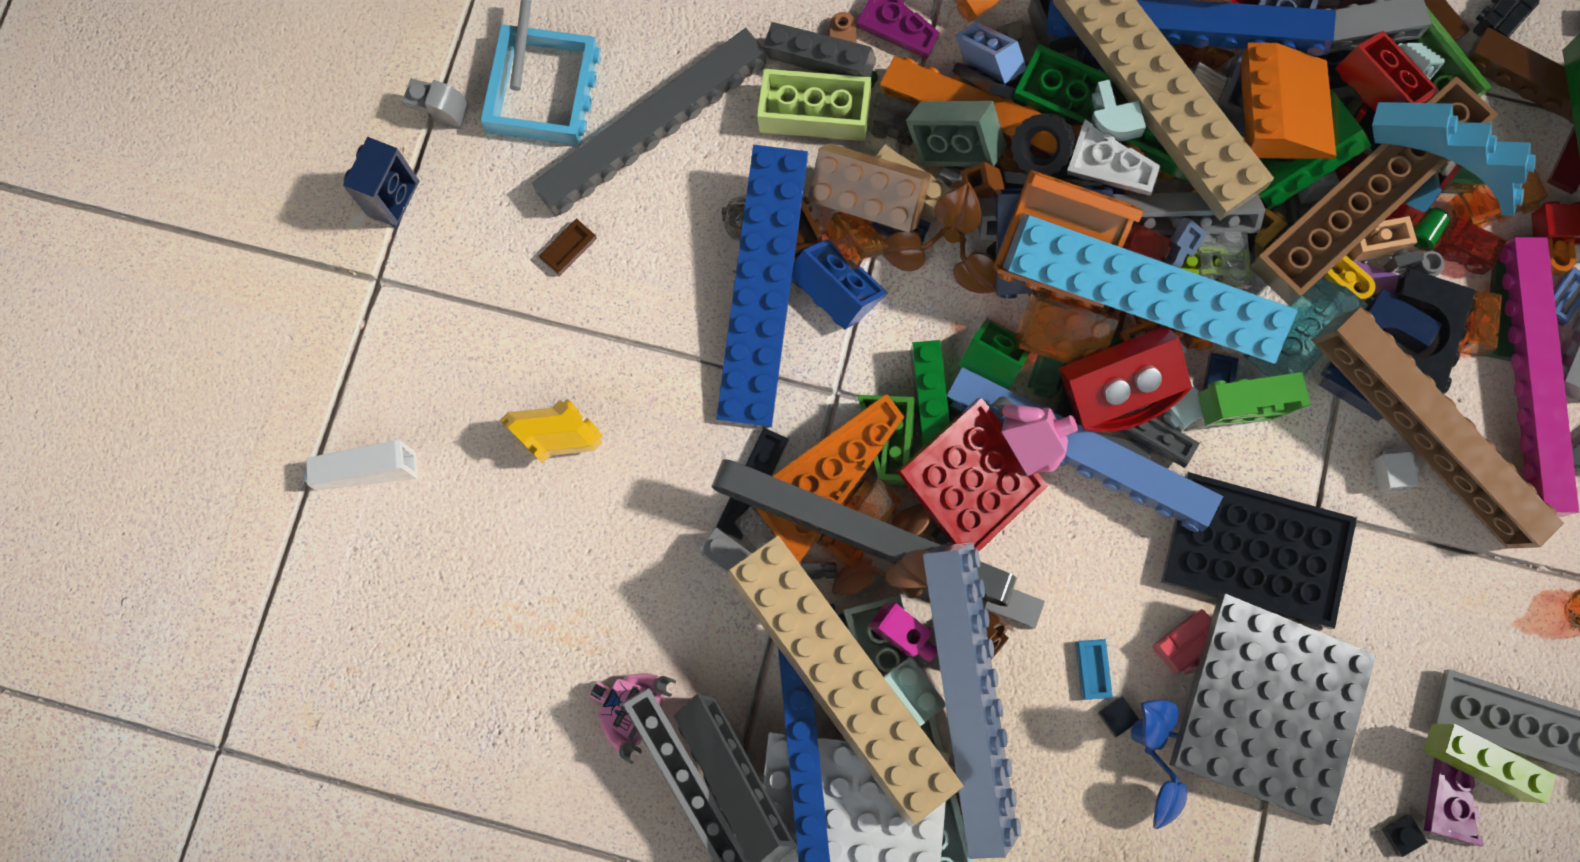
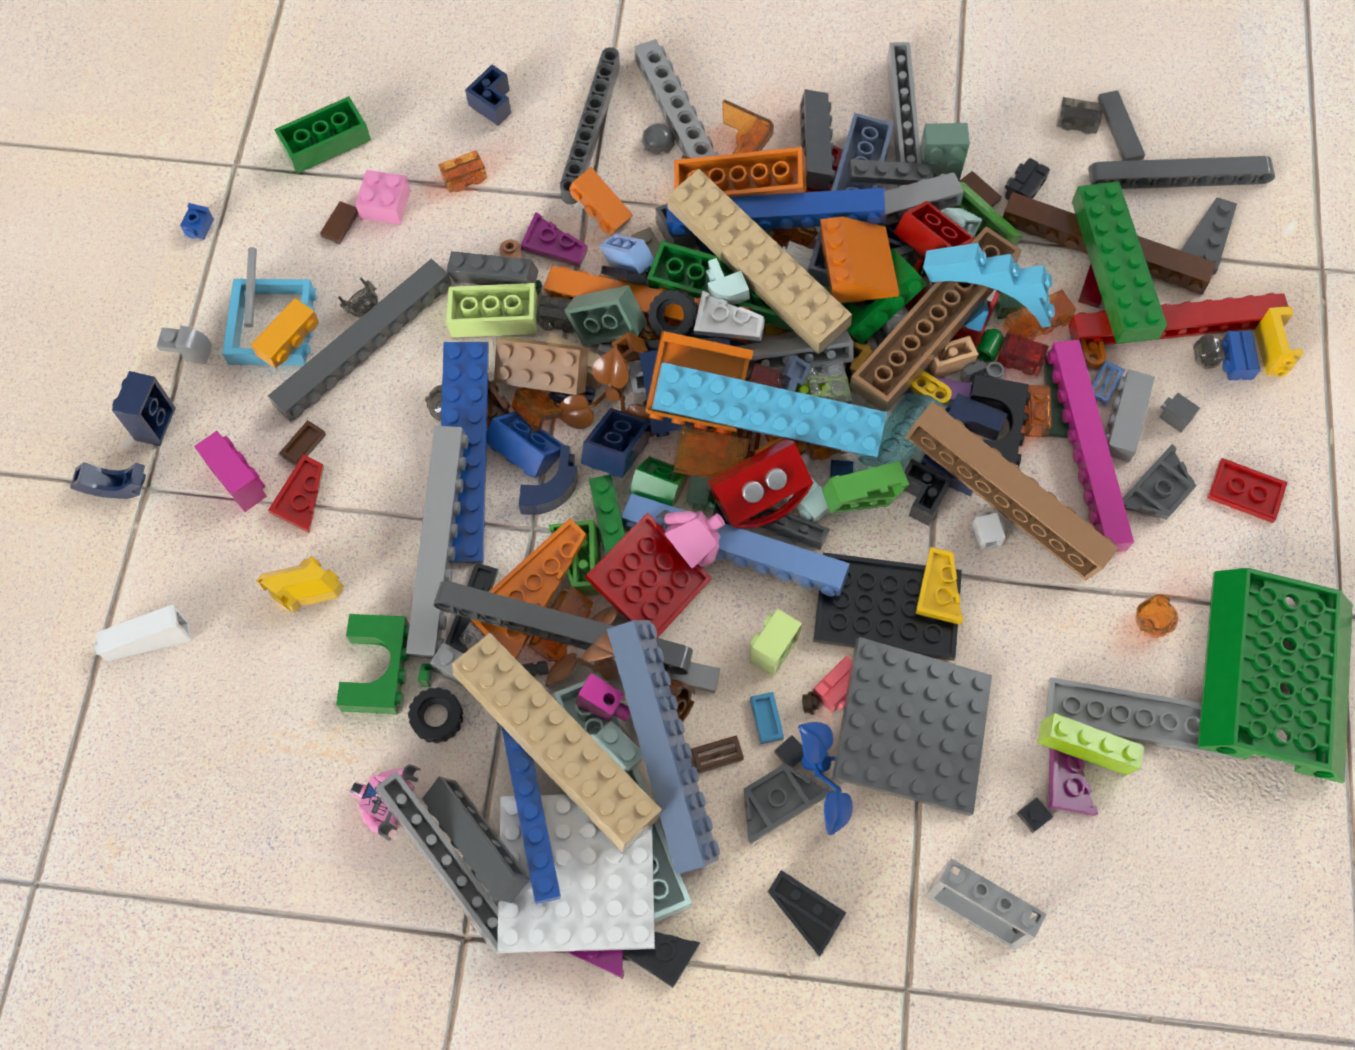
camera: 10 degrees left, 10 degrees down
none -> dark blue arch [70,462,146,499]
none -> dark pink brick [194,431,267,512]
none -> light orange brick [251,298,319,369]
none -> red wing [268,454,324,533]
none -> green arch [336,614,410,714]
none -> clear smoke cap [338,277,378,318]
none -> light grey brick [406,425,469,658]
none -> black tyre [408,687,464,744]
none -> green tile [418,663,433,687]
none -> dark blue arch [519,445,578,515]
none -> dark blue brick [581,408,651,478]
none -> reddish brown tile [691,735,744,773]
none -> dark grey wing [743,764,830,844]
none -> yellowish green brick [749,609,802,676]
none -> dark brown plate [802,691,819,715]
none -> black brick [904,458,953,526]
none -> yellow wing [915,547,963,625]

